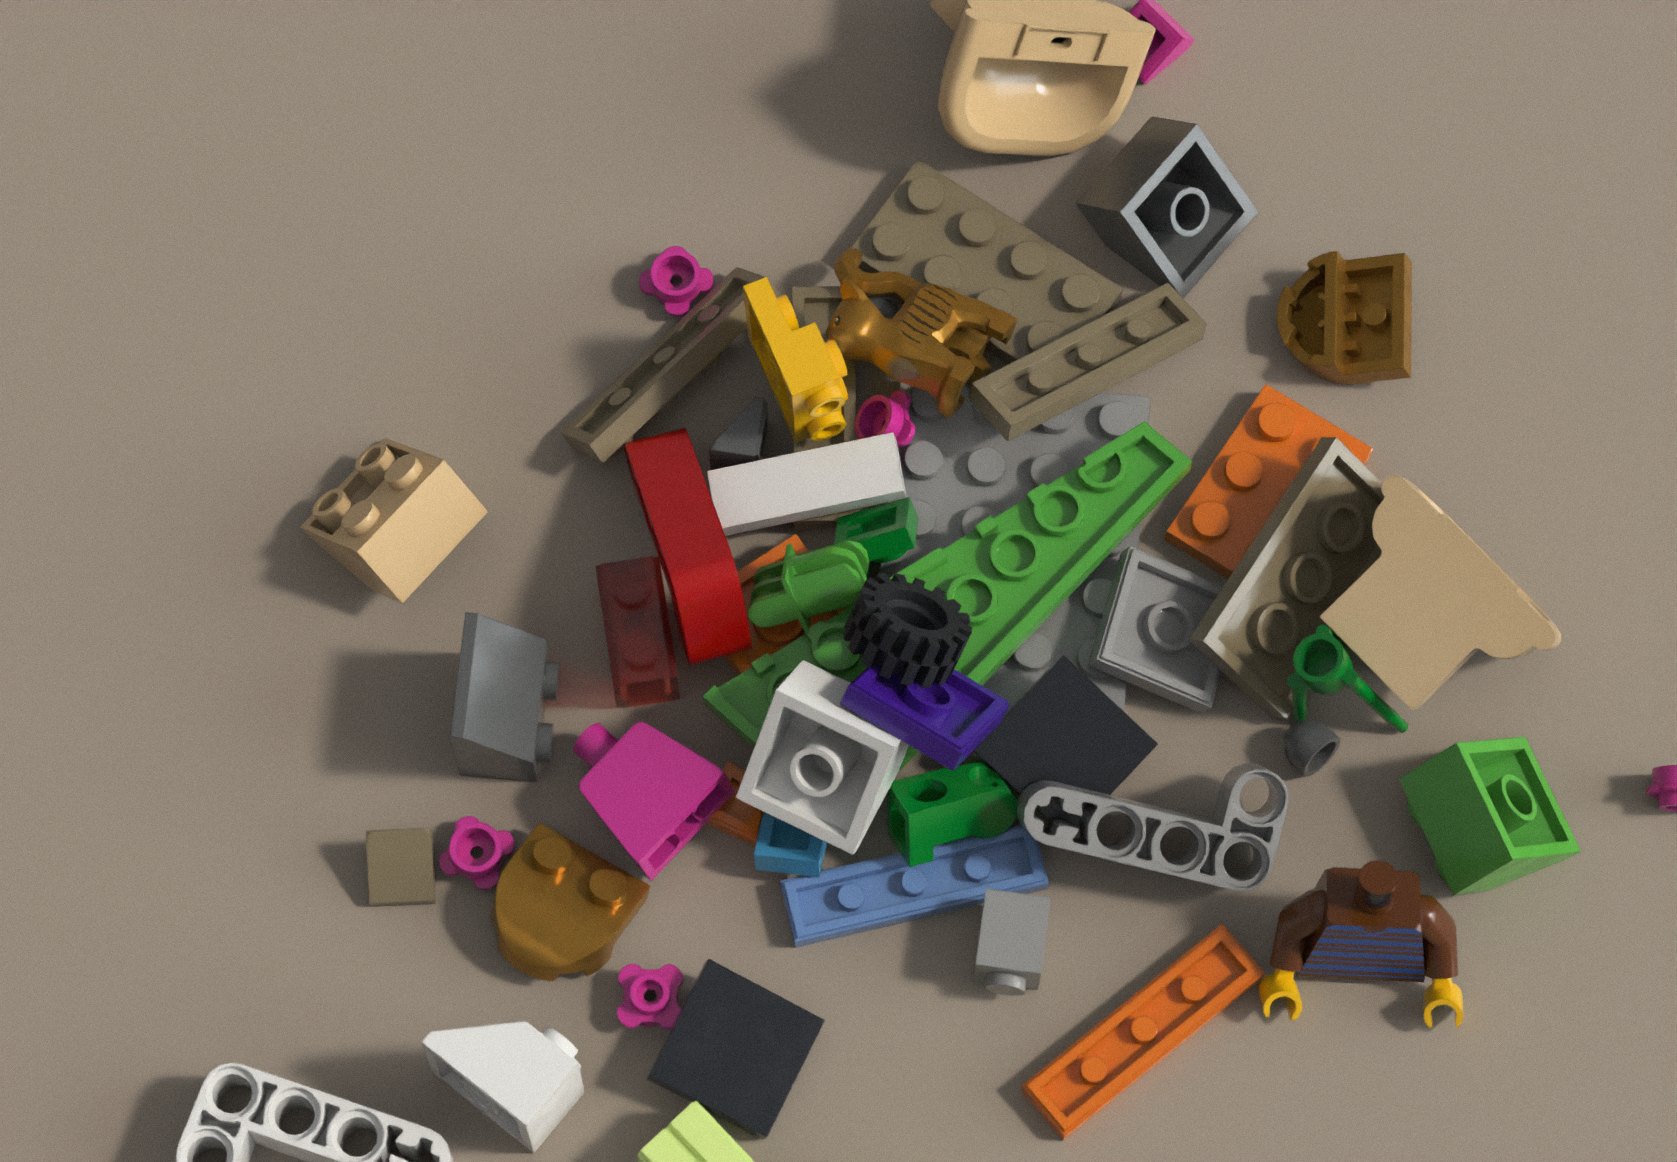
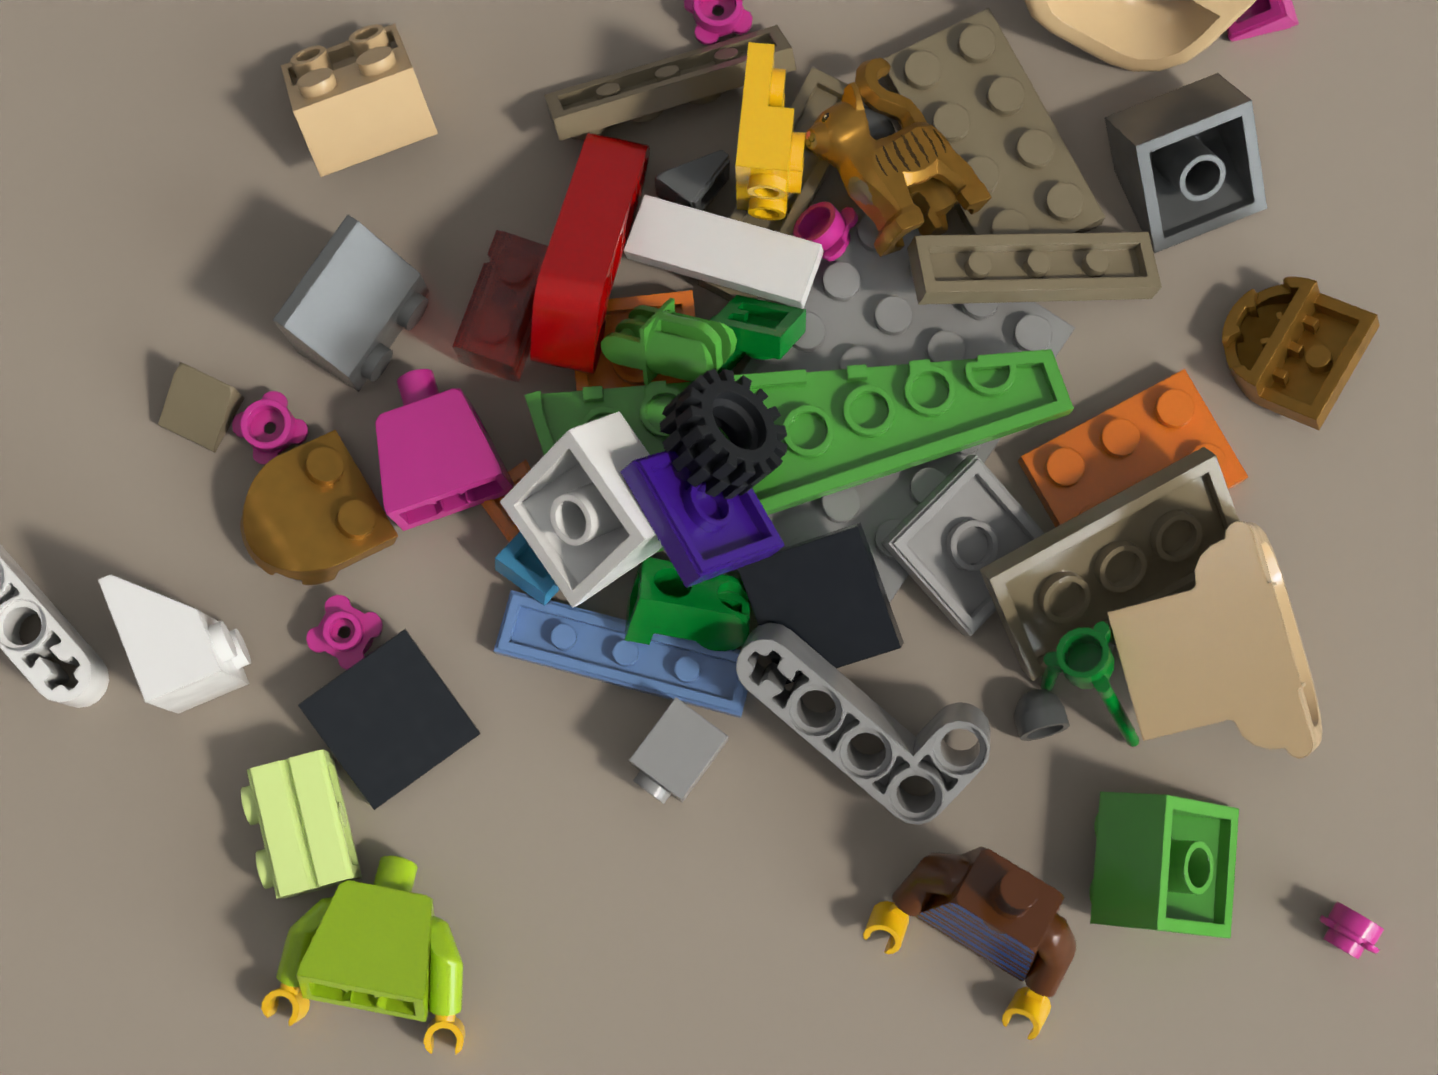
camera: 30 degrees right, 10 degrees up
orange tile [1021,923,1265,1141] -> none

